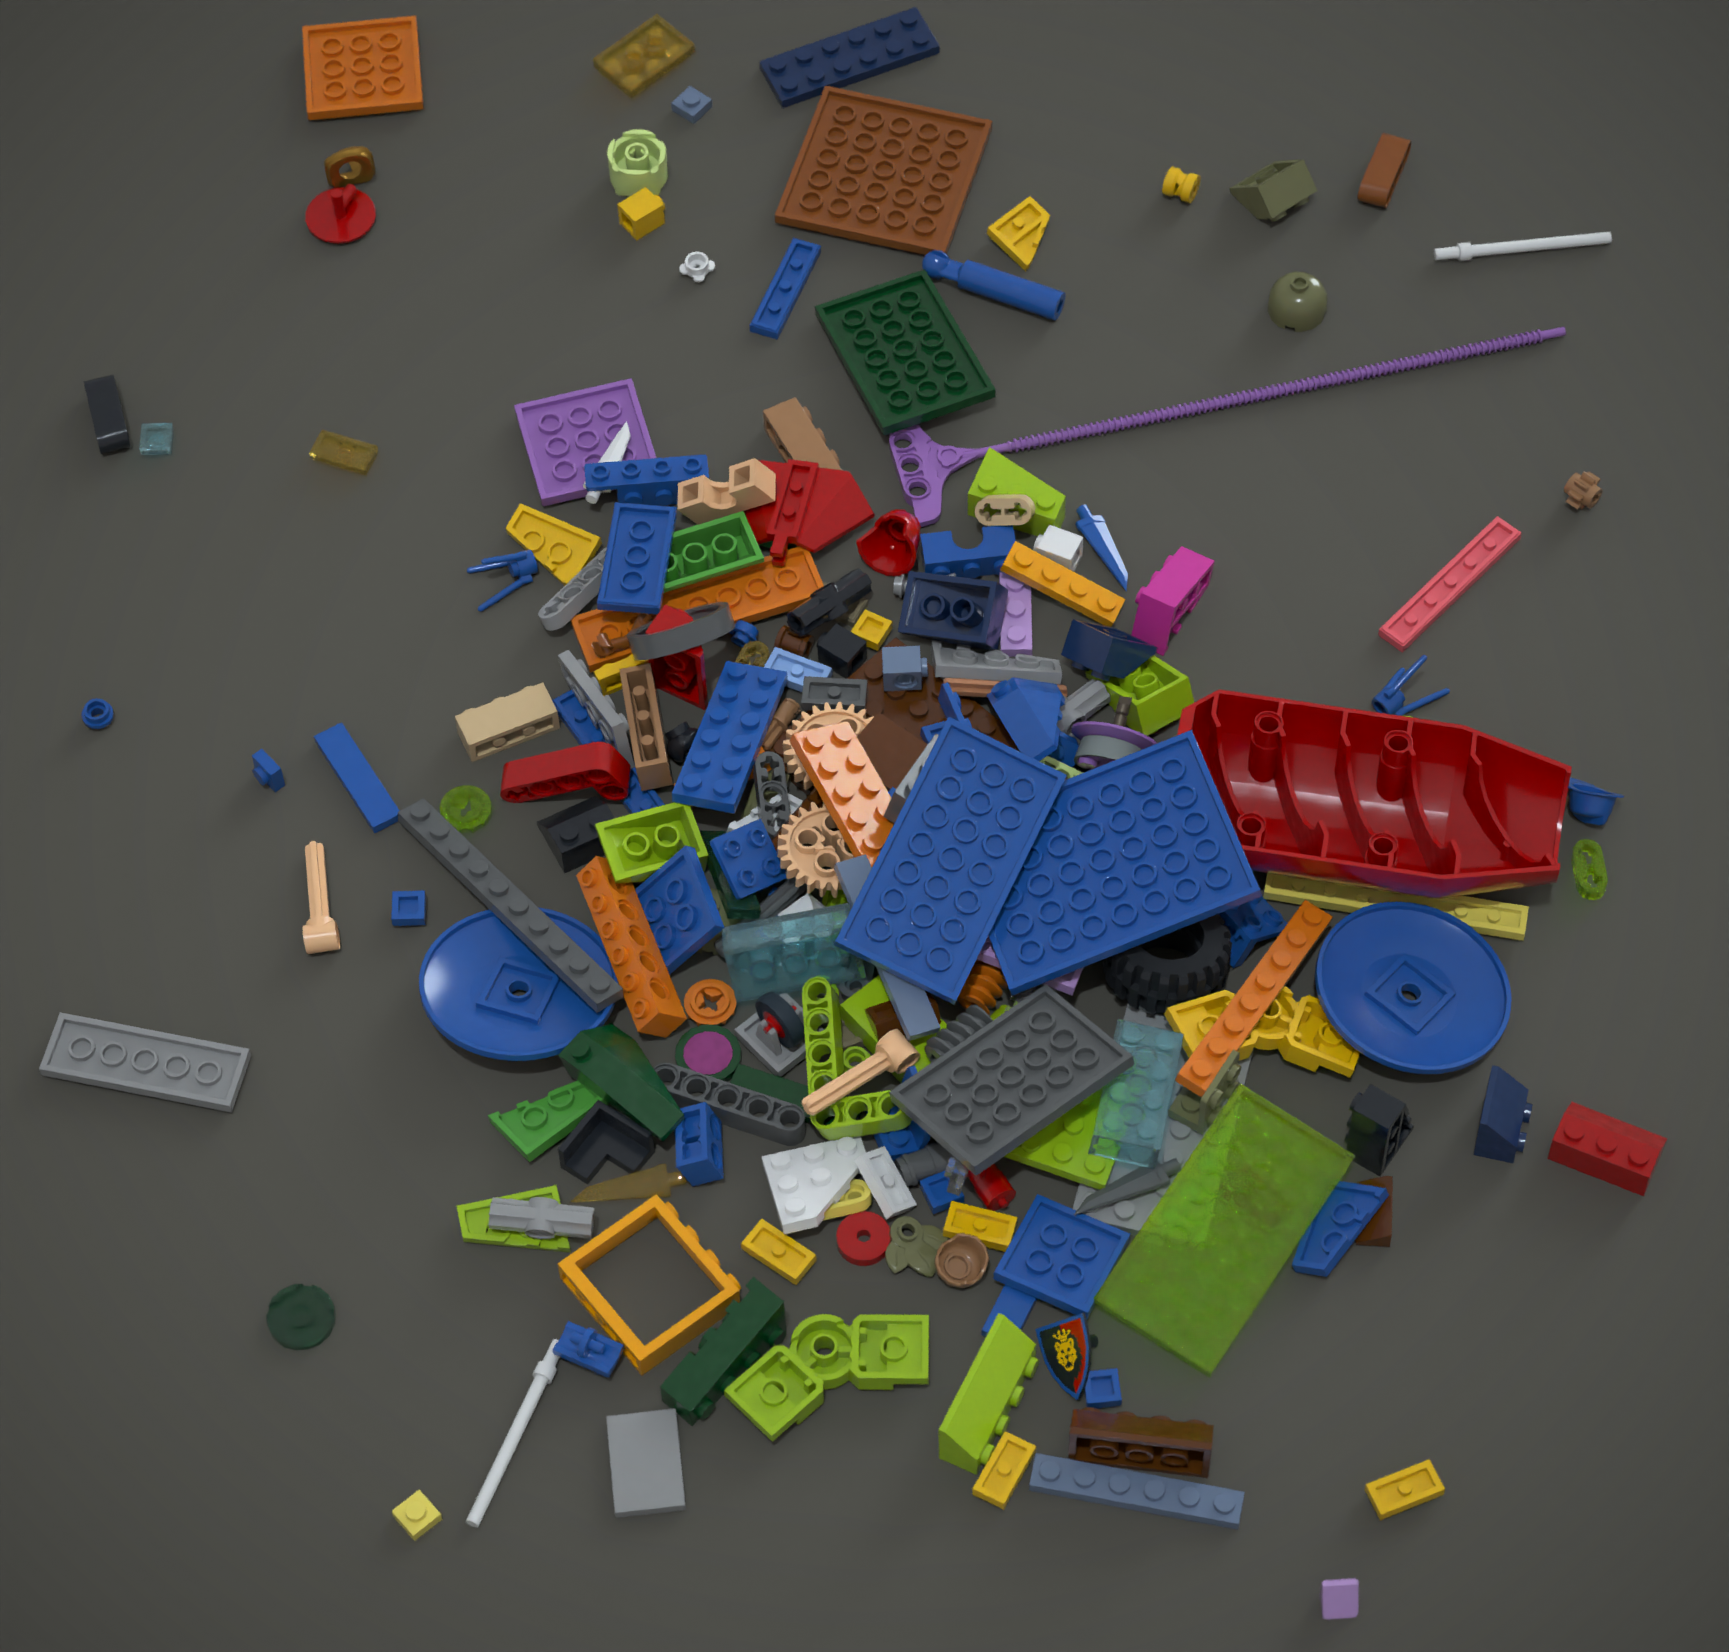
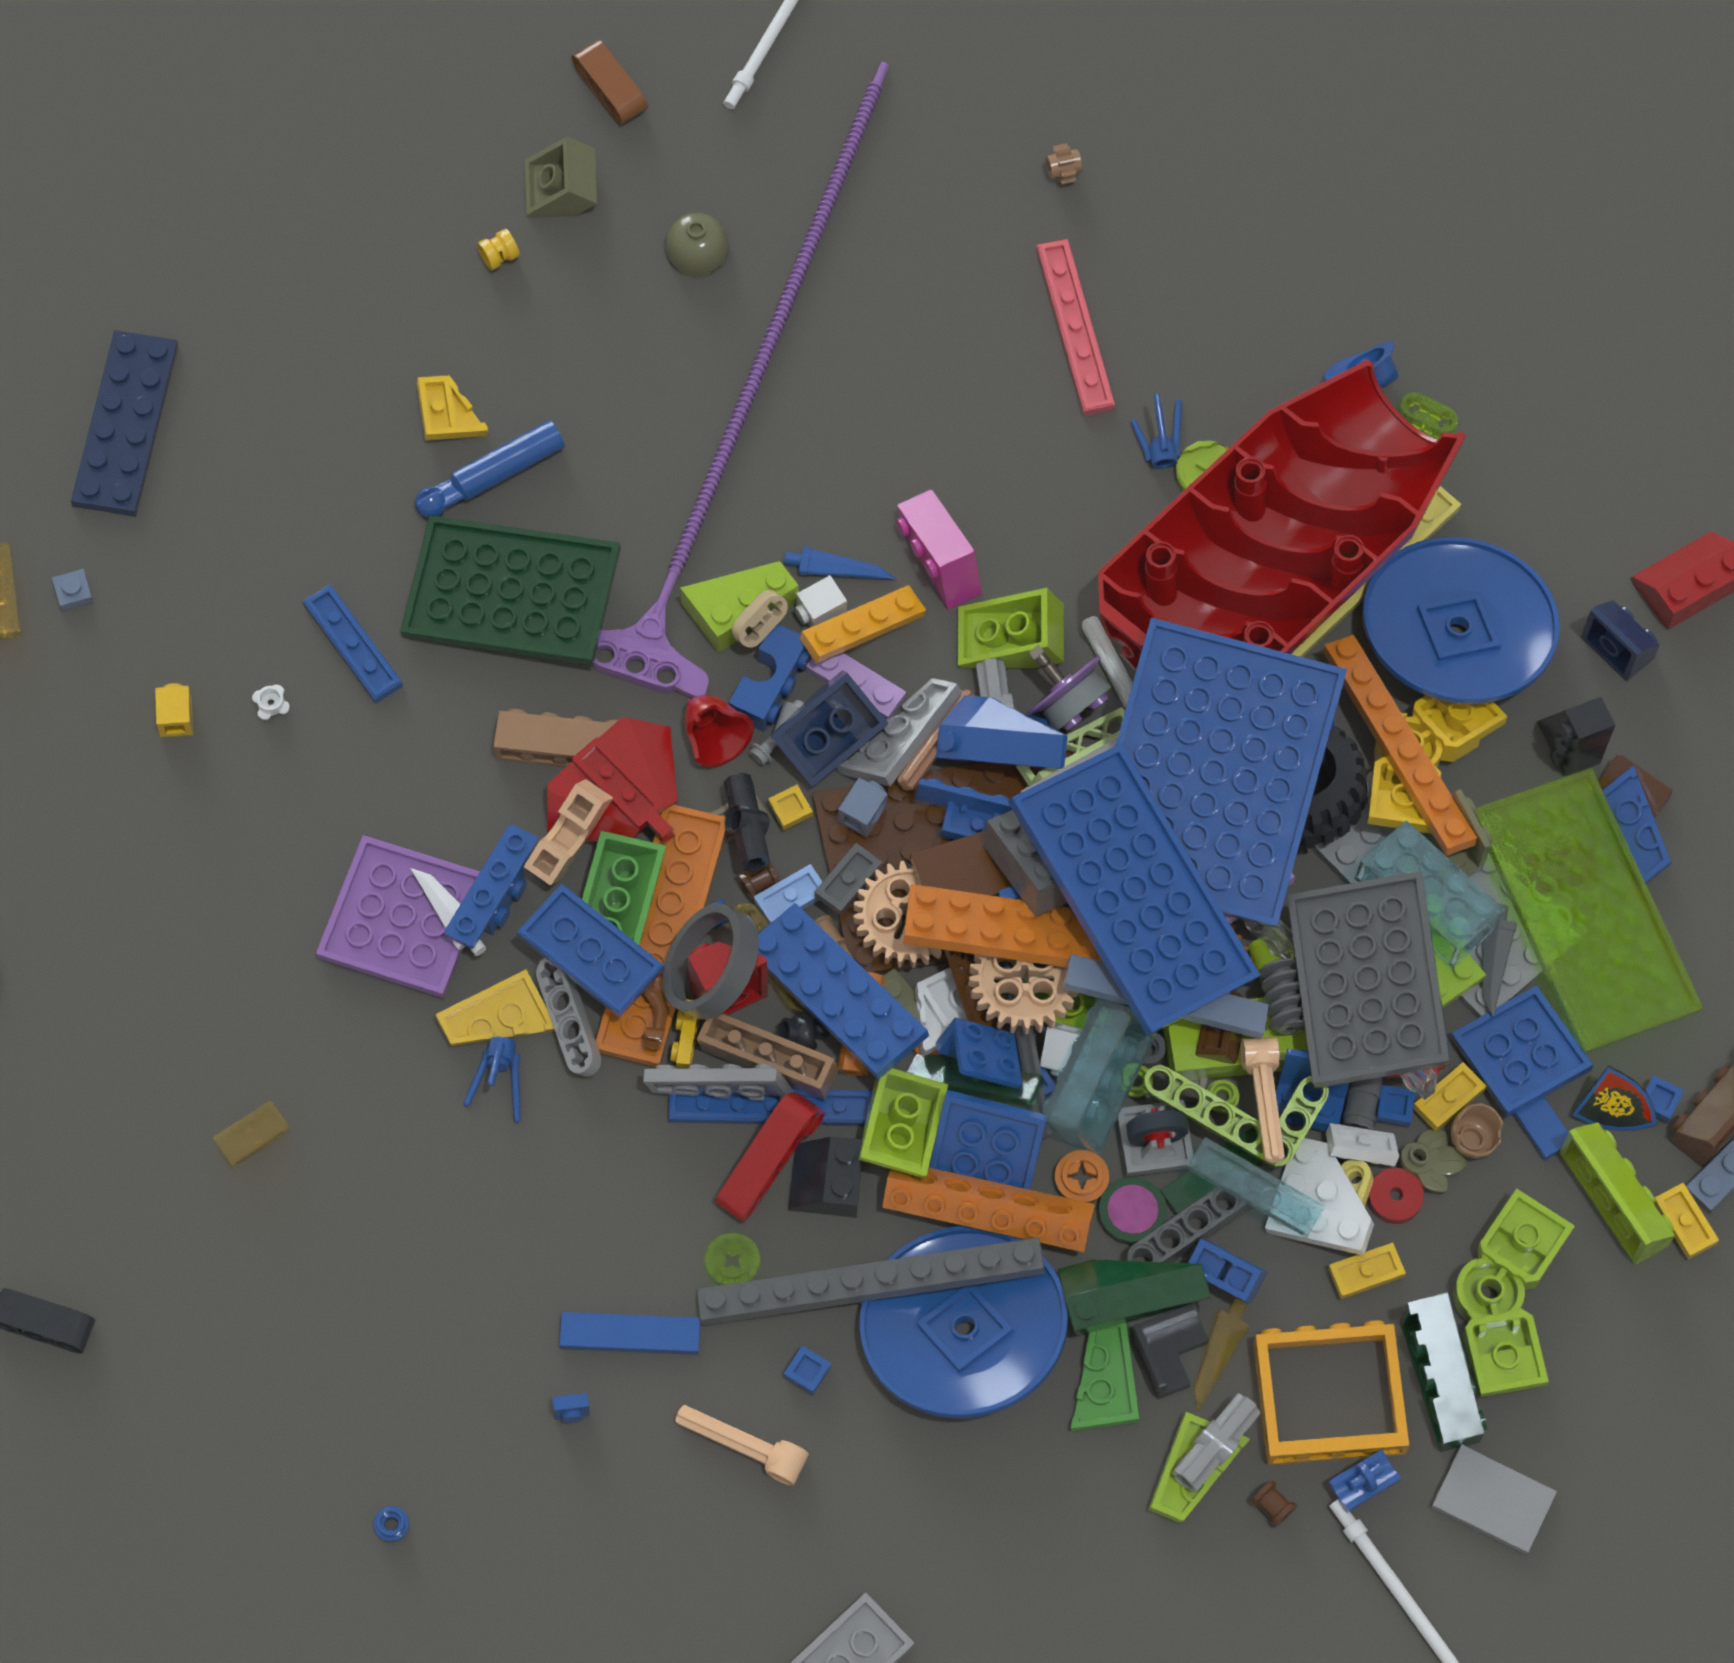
camera: 60 degrees left, 10 degrees up
clear light blue plate [139,423,174,455] -> none
tan brick [455,683,560,762] -> none
yellowish green brick [607,129,668,197] -> none
dark grey beam [753,751,790,839] -> none
dark orange plate [775,86,992,255] -> none
black brick [816,623,867,679] -> none
dark blue slope [1061,619,1158,681] -> none
none -> clear light blue plate [1187,1137,1325,1238]
none -> reddish brown bush [1250,1480,1297,1527]

